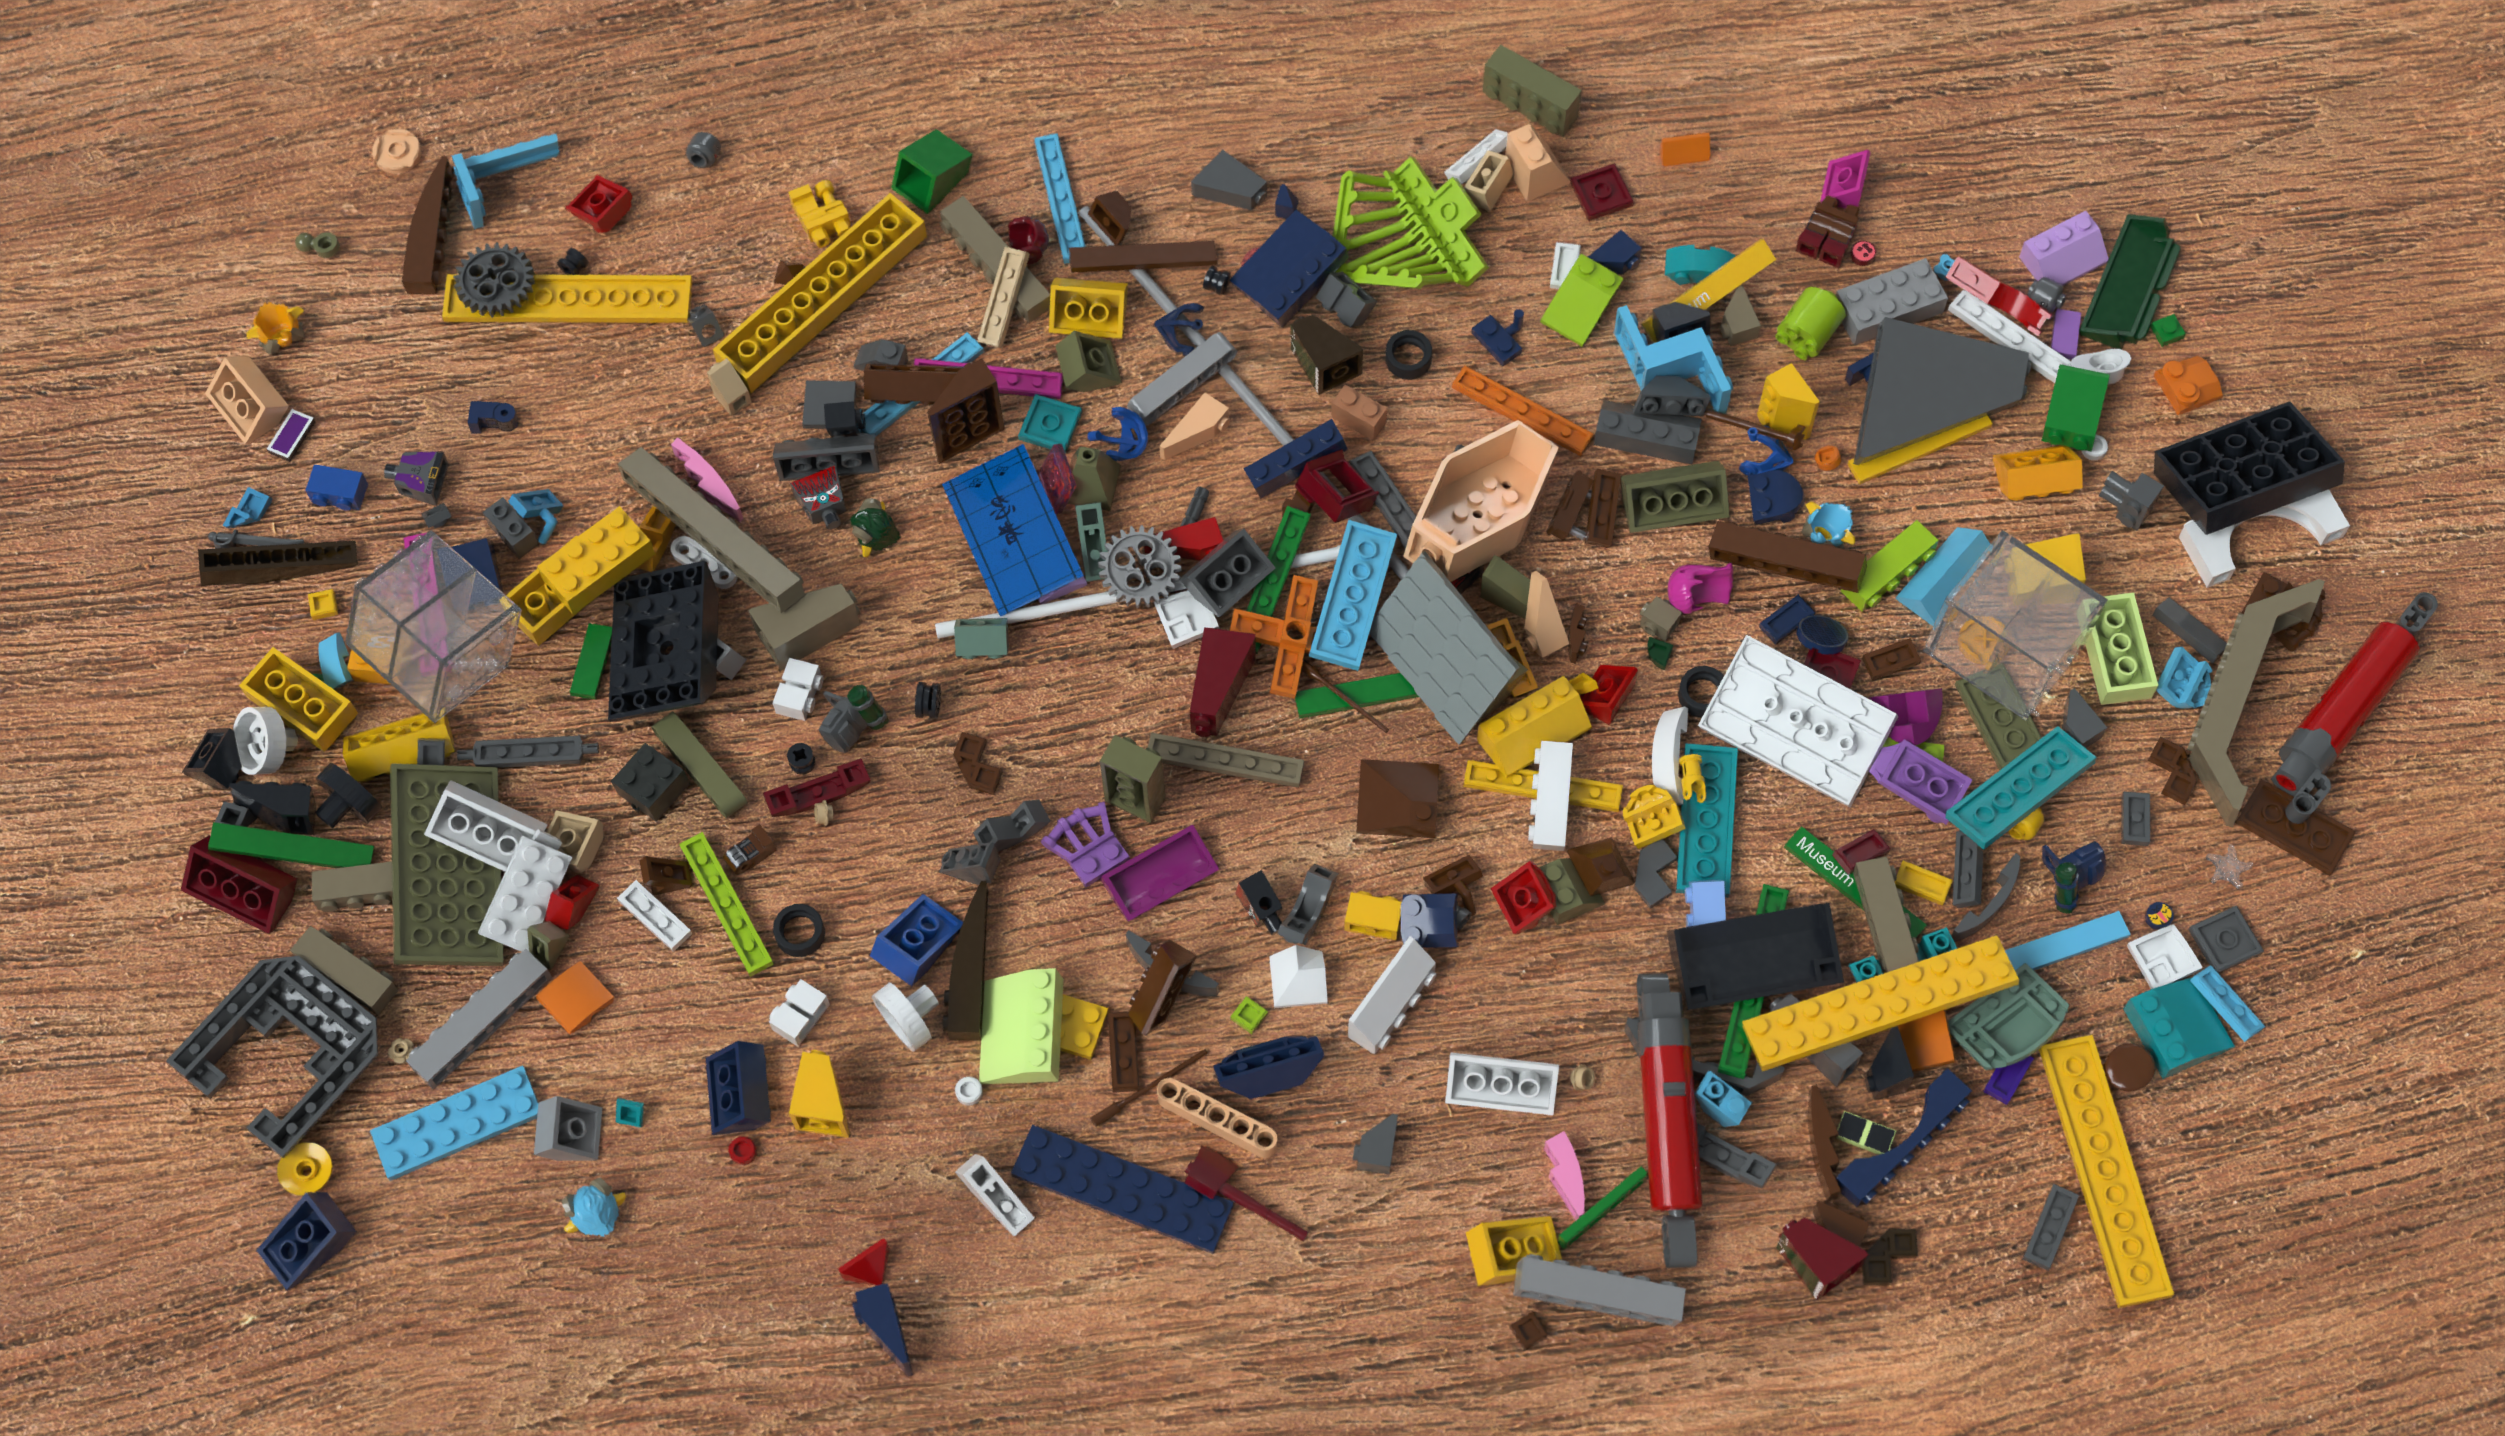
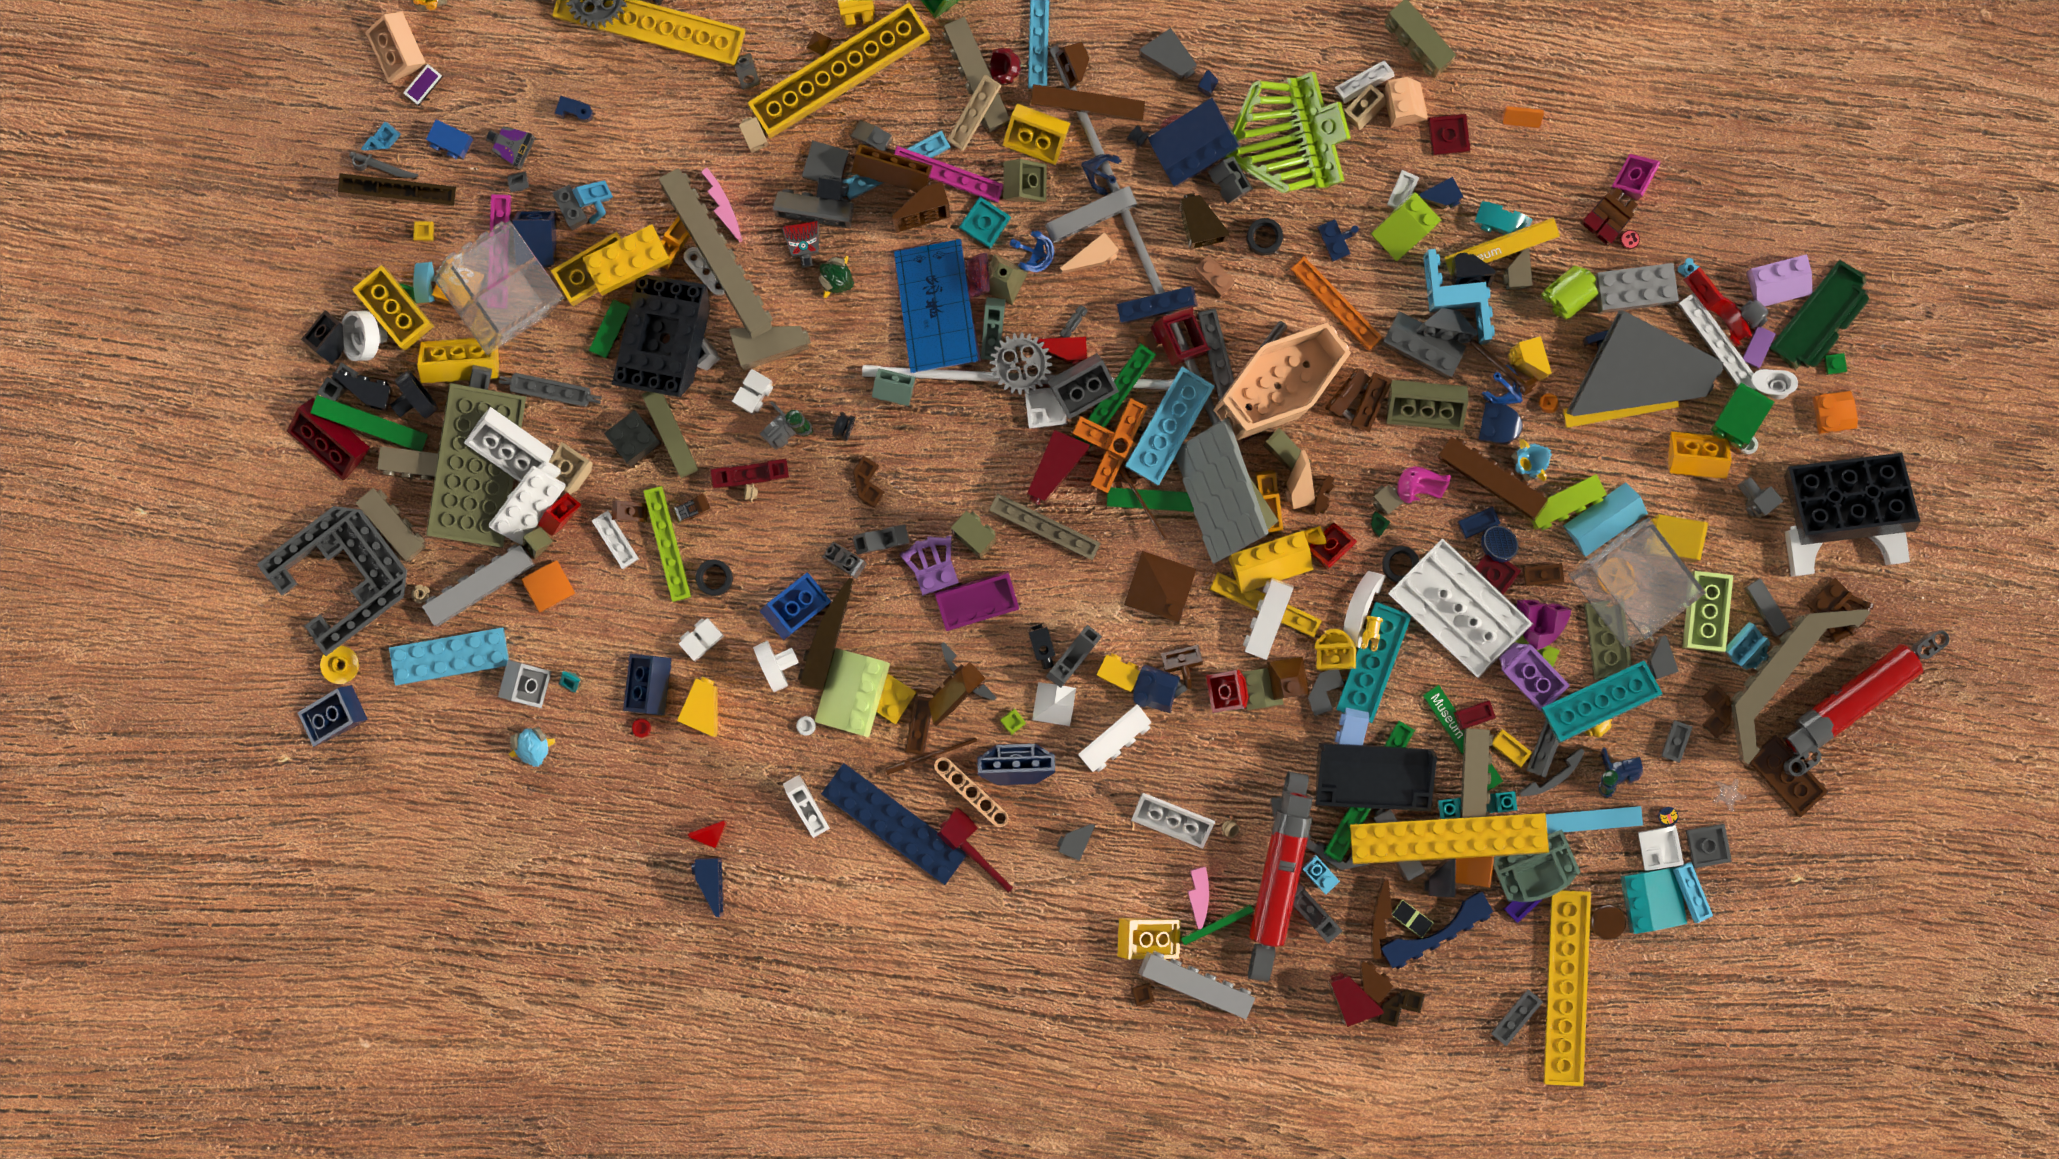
camera: 10 degrees right, 20 degrees up
black wheel [787,743,815,775] -> none

